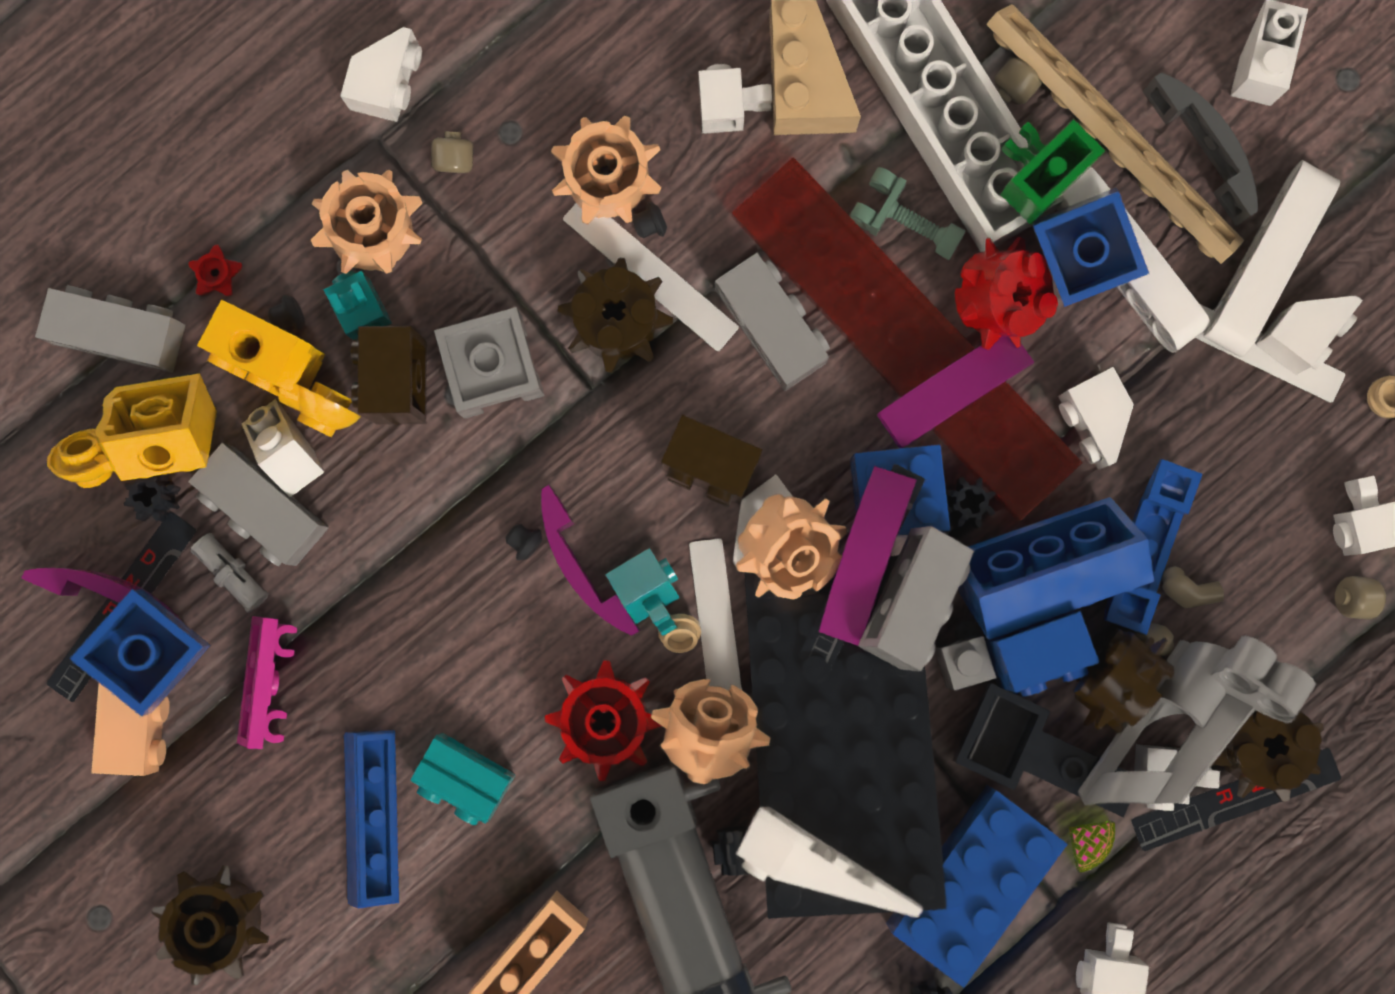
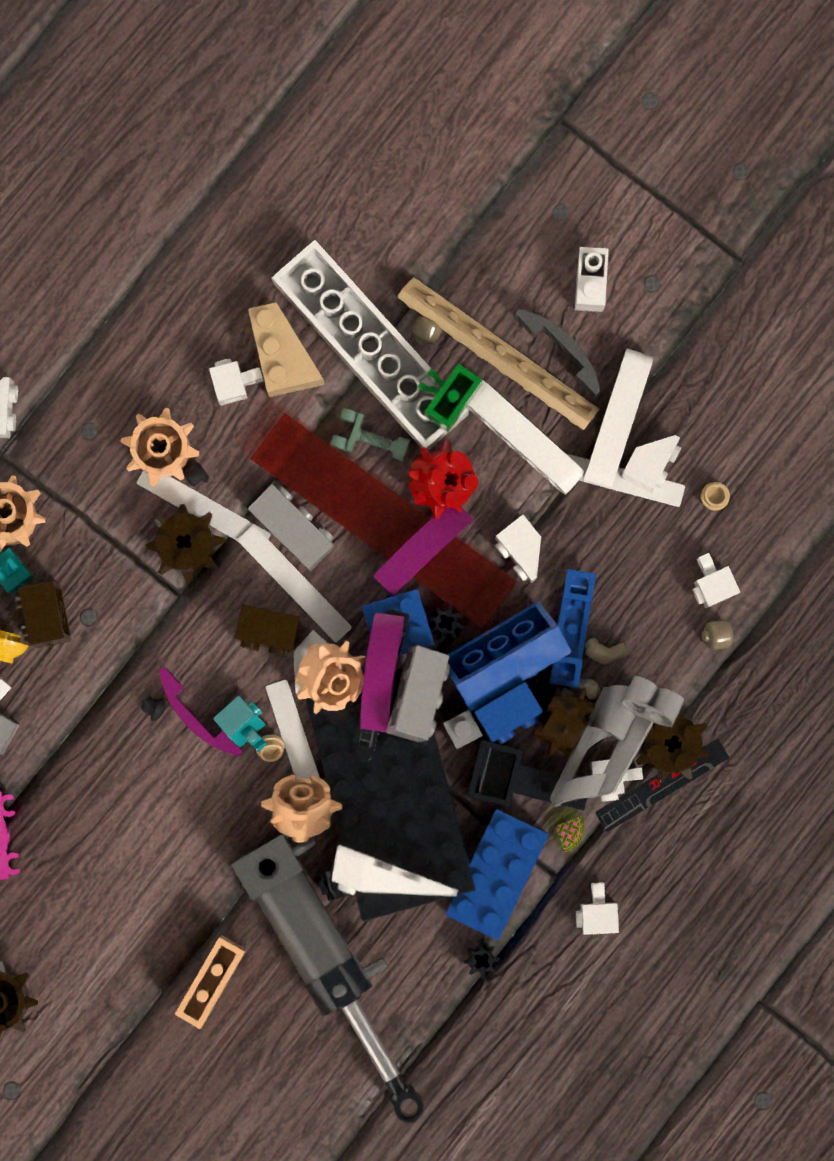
camera: 15 degrees left, 0 degrees up
blue slope [344,730,399,909] -> none
teal brick [411,732,516,825] -> none
dark tan piece [431,131,474,173] -> none
light grey panel [434,307,545,419] -> none
red brick [545,660,662,781] -> none
blue brick [1033,187,1150,307] -> none
none -> white sticker [238,525,352,642]

